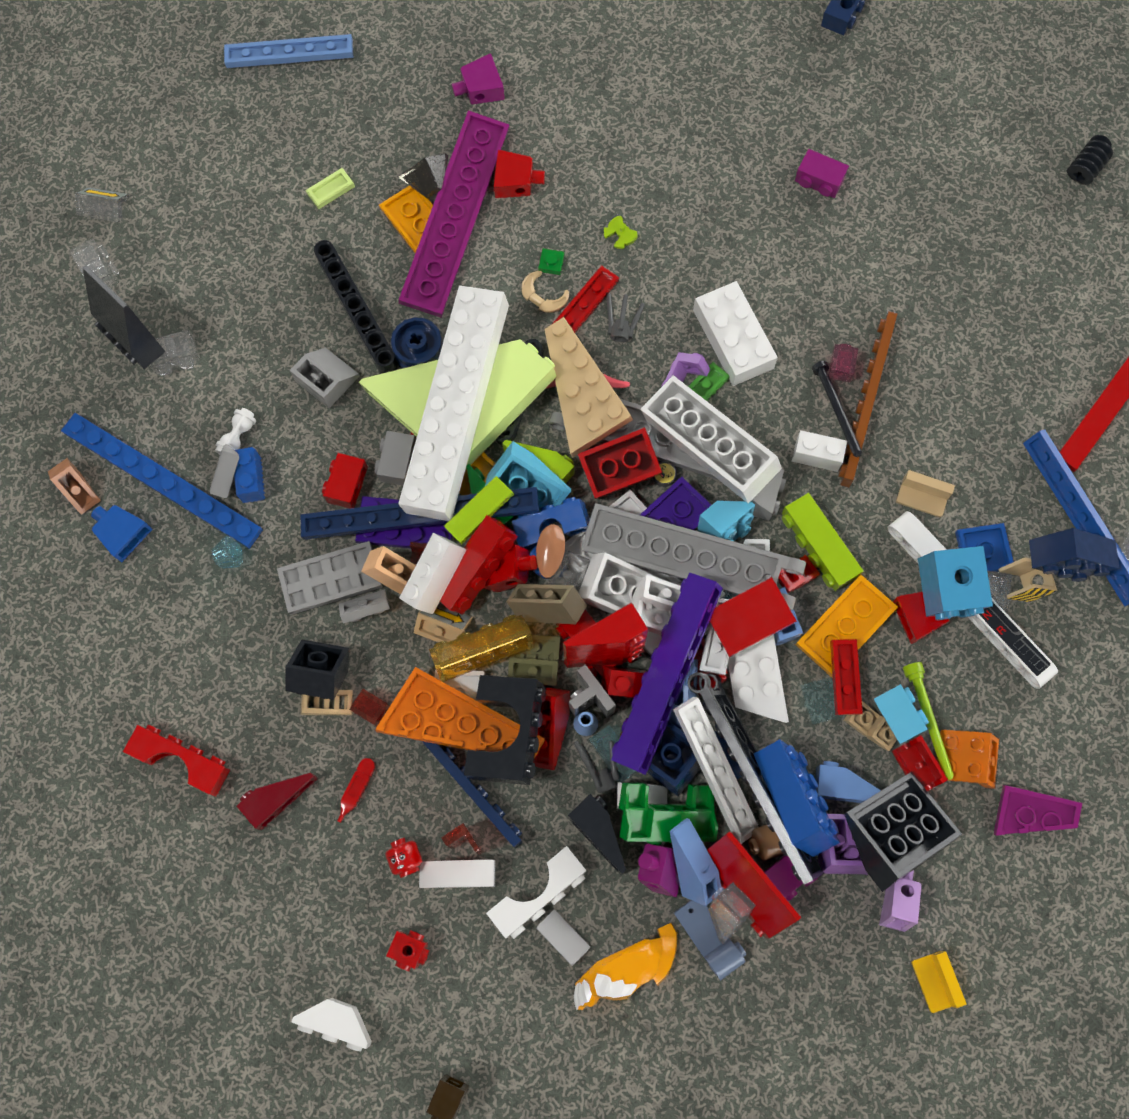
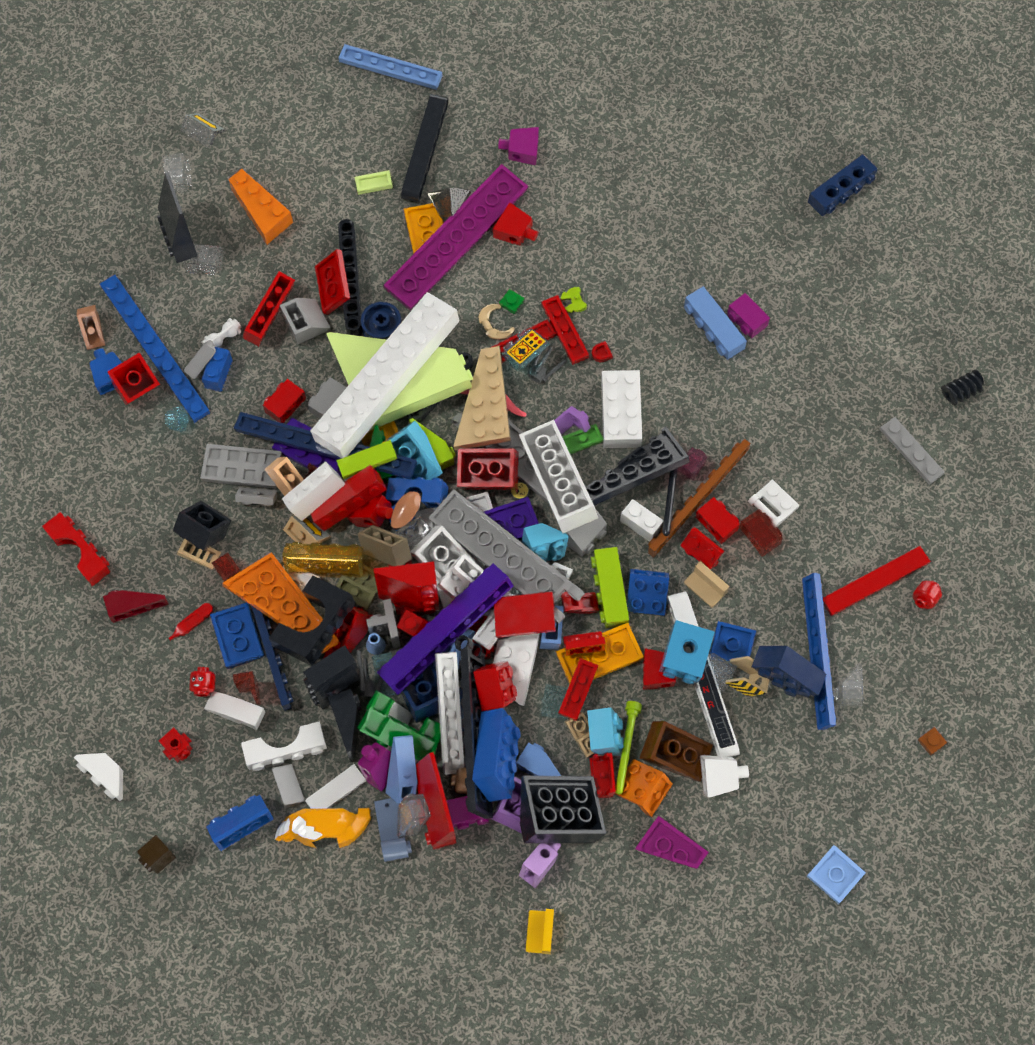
camera: 20 degrees right, 5 degrees down
none -> red slope [107,352,160,405]
none -> blue slope [206,795,274,851]
none -> blue tile [210,602,265,669]
none -> orange wedge [228,169,293,245]
none -> red brick [243,271,295,347]
none -> black arch [303,645,360,709]
none -> white tile [305,764,366,809]
none -> red tile [315,249,350,315]
none -> black beam [401,94,448,202]
none -> red brick [474,661,517,711]
none -> slope [501,329,550,370]
none -> red plate [541,295,589,365]
none -> red bracket [563,631,606,656]
none -> black wing [586,426,690,506]
none -> red tile [591,341,613,362]
none -> blue bracket [627,569,669,615]
none -> reddish brown slope [639,721,713,782]
none -> red bracket [680,527,724,570]
none -> medium blue brick [684,286,747,360]
none -> red brick [695,497,740,544]
none -> white torso [700,755,749,797]
none -> clear red brick [739,509,783,557]
none -> white plate [748,479,799,528]
none -> light grey plate [880,417,945,485]

